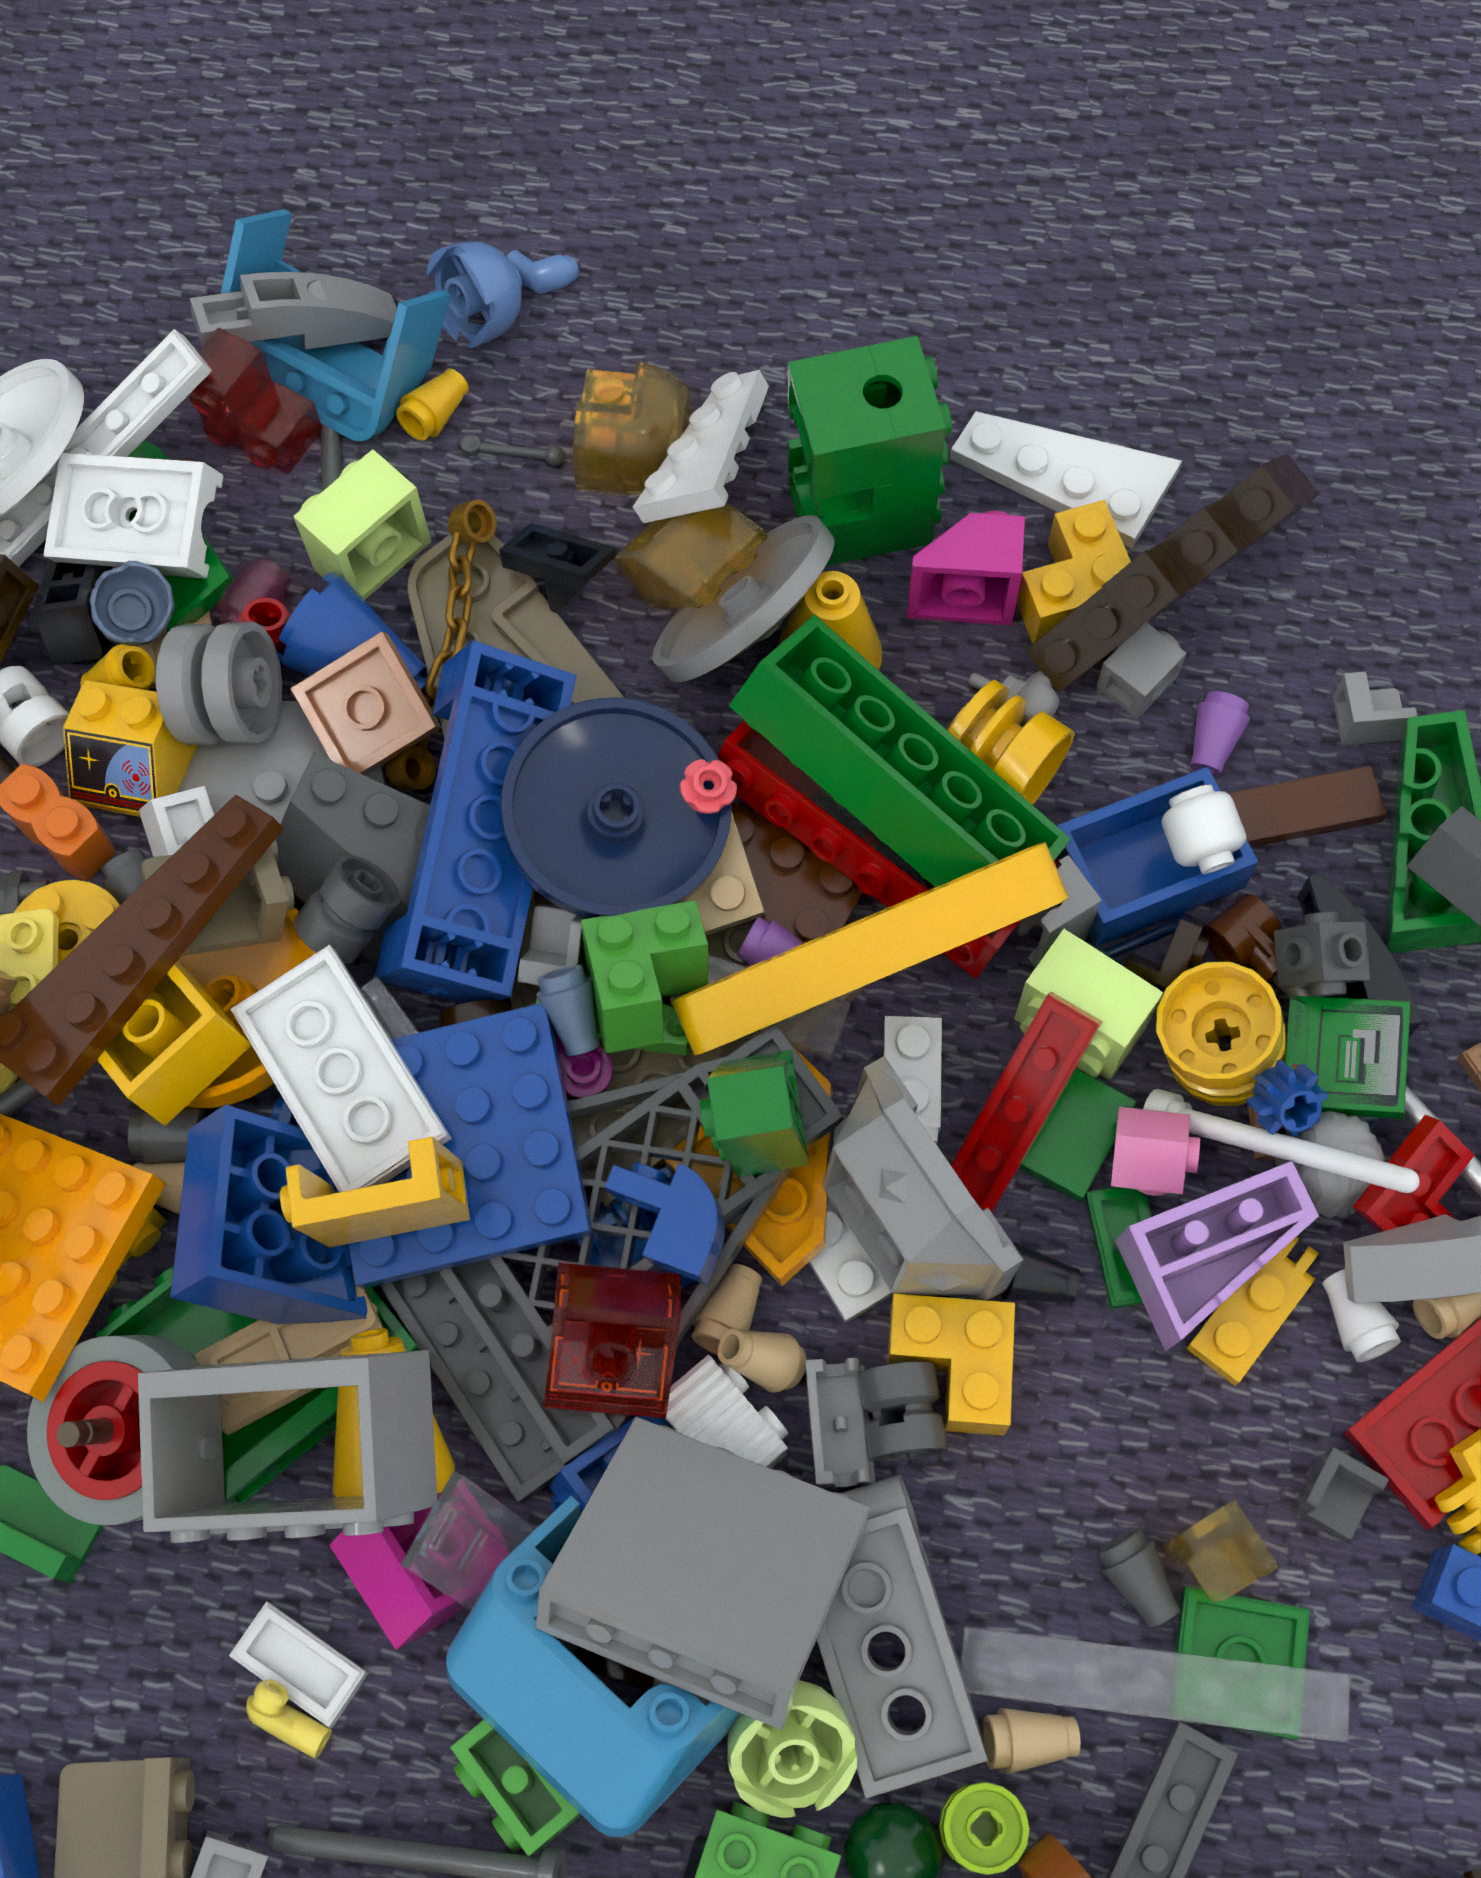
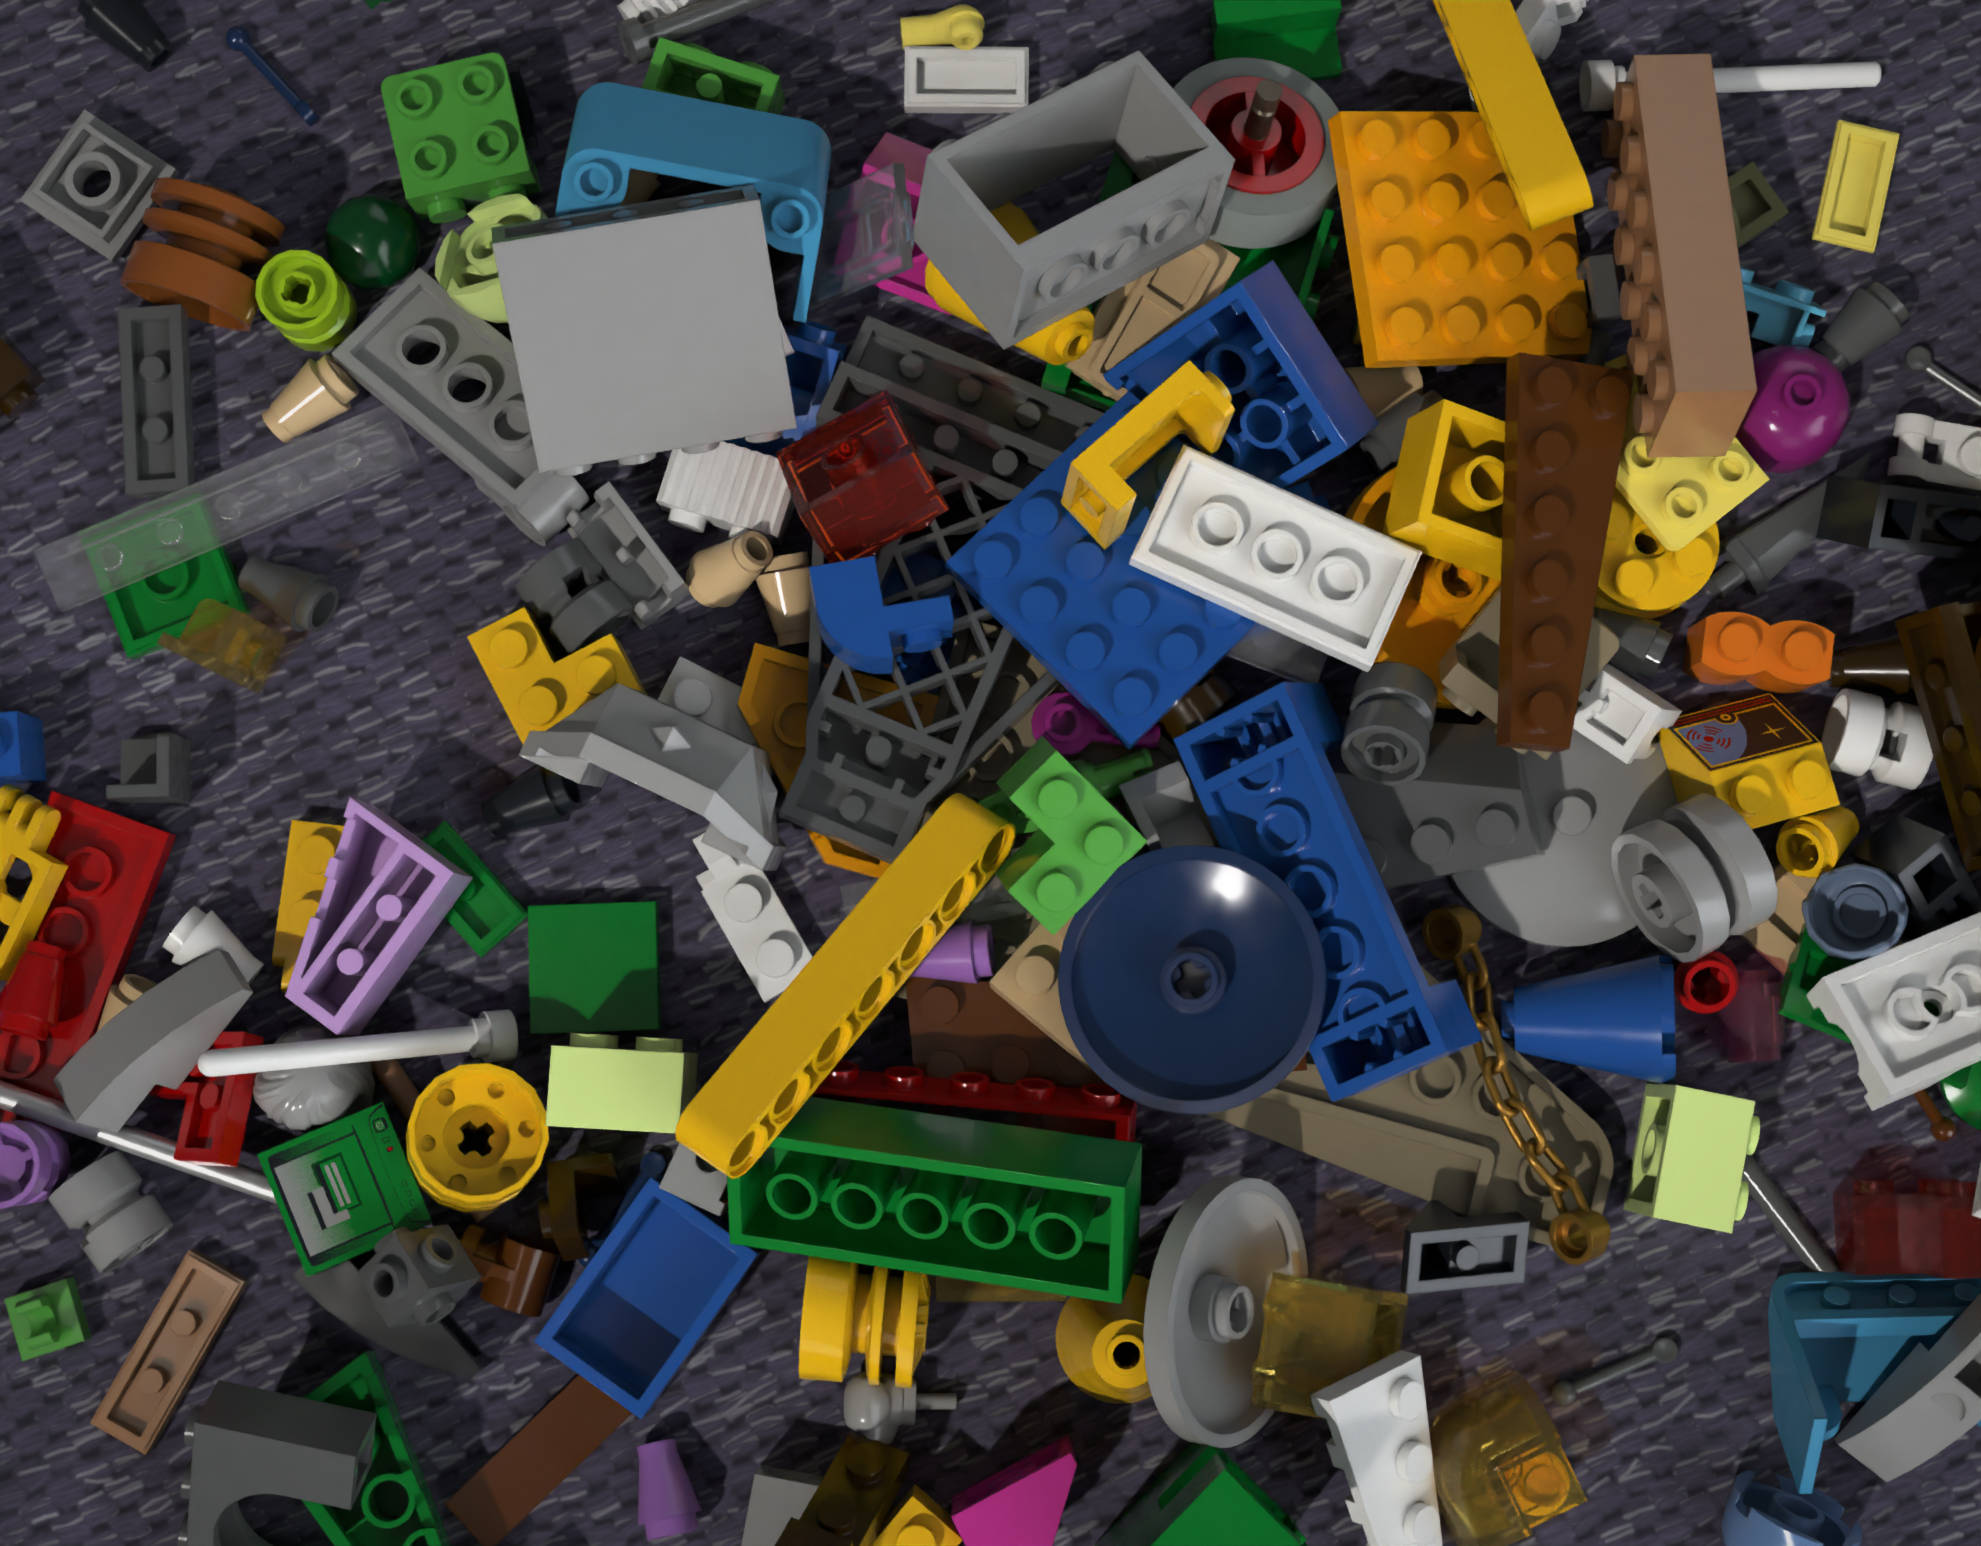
camera: 145 degrees right, 15 degrees up
nougat plate [290,631,442,775] -> none
yellow cone [396,369,469,441] -> none
sand blue cone [536,965,600,1056] -> none
coral plate [680,759,737,814] -> none
green wedge [699,1050,810,1177] -> none
red tile [951,992,1103,1214] -> none
bright pink brick [1111,1107,1200,1196] -> none
white head [1161,785,1247,874] -> none
blue gear [1247,1060,1328,1138] -> none

